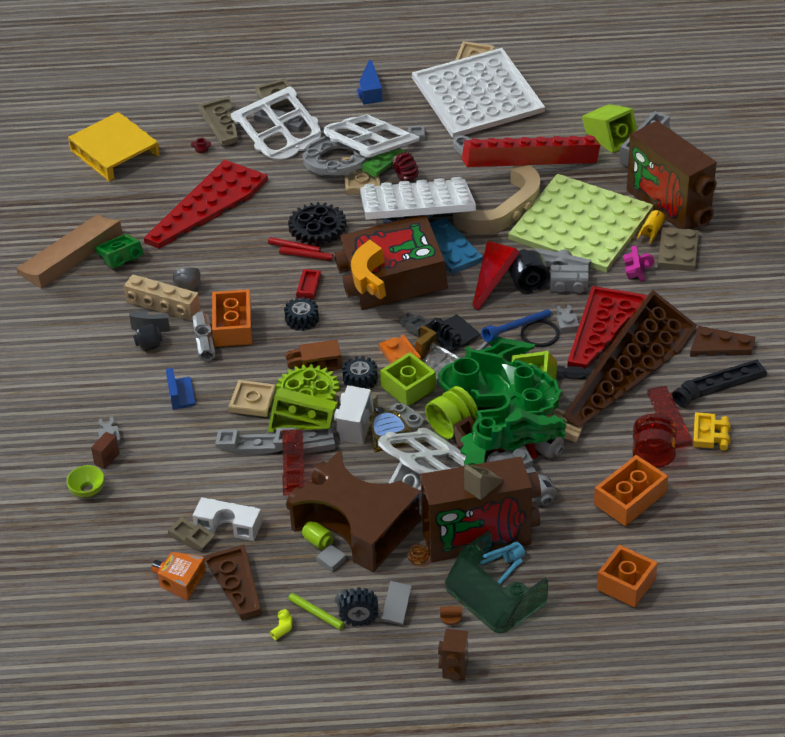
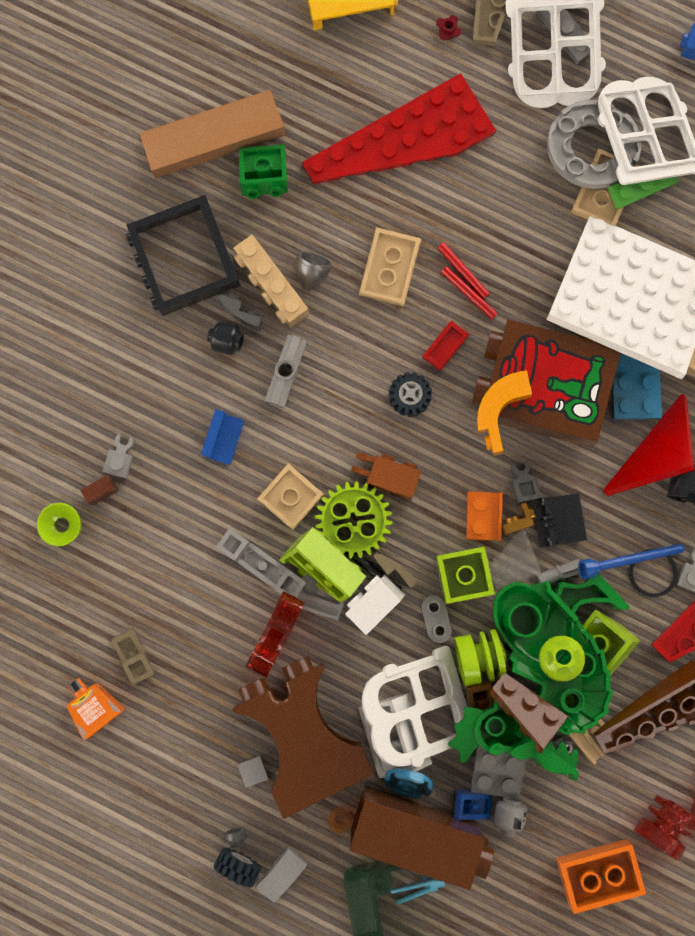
camera: 30 degrees right, 40 degrees up
white arch [193,497,262,541] -> none
reddish brown wing [203,545,262,620] -> none
orange brick [212,289,253,347] -> none
neon yellow arm [270,609,293,641] -> none
black gear [288,202,347,246] -> none
lime bar [288,593,345,630] -> none
lime brick [302,521,333,550] -> none
black wheel [342,356,378,389] -> none
torso [369,407,411,453] -> none
dark red gear [392,152,419,182] -> none
dark orange plate [440,606,462,625] -> none
dark tan slope [464,464,503,500] -> none
black axle [556,365,594,379] -> none
none -> black window [125,195,241,316]
none -> tan tile [359,227,421,307]
none -> wing [490,673,568,754]
none -> lime piece [539,636,585,682]

